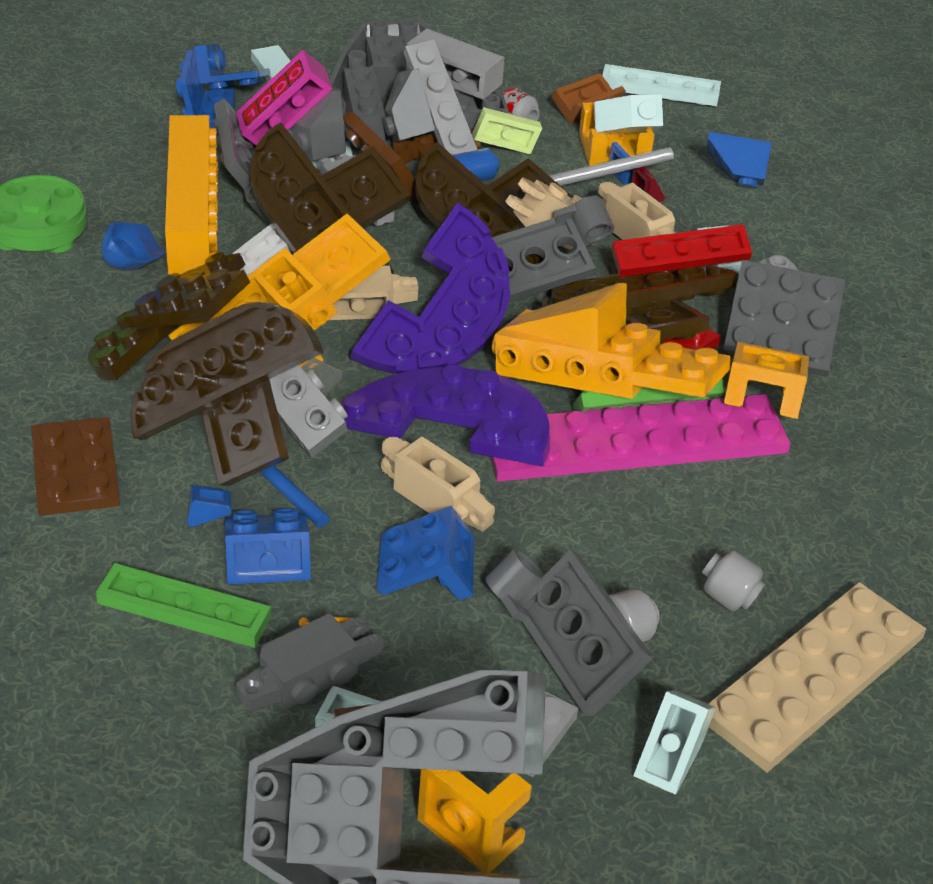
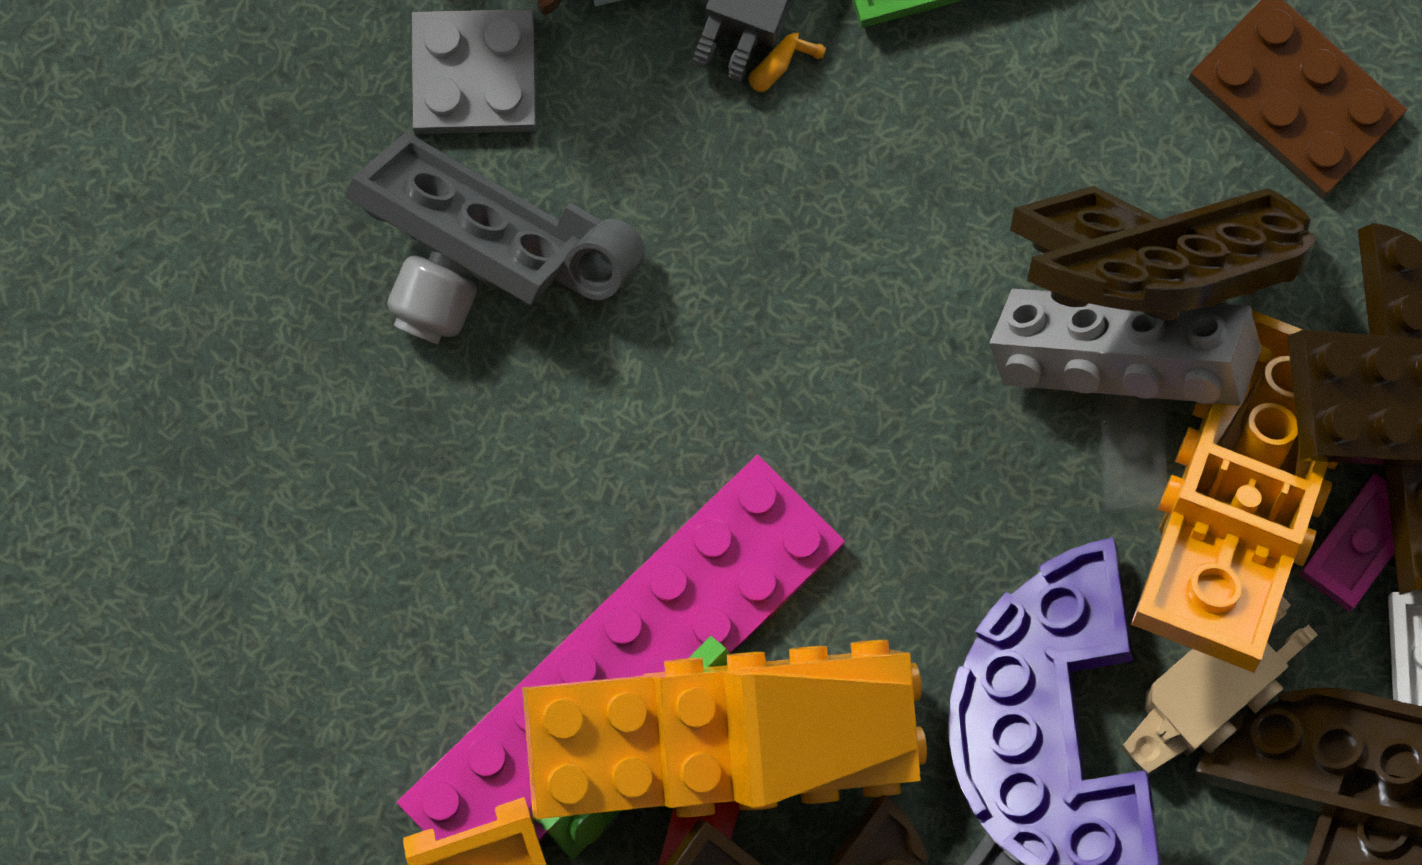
camera: 150 degrees right, 35 degrees up
blue slope [187,485,232,527] -> none
blue bracket [225,508,311,584] -> none
blue bar [259,466,330,528] -> none
dark purple plate [340,364,550,466] -> none
blue bracket [377,506,475,600] -> none
tan hinge [381,436,495,532] -> none
light aqua slope [633,690,716,794] -> none
light grey head [702,550,766,611] -> none
tan plate [708,582,926,772] -> none

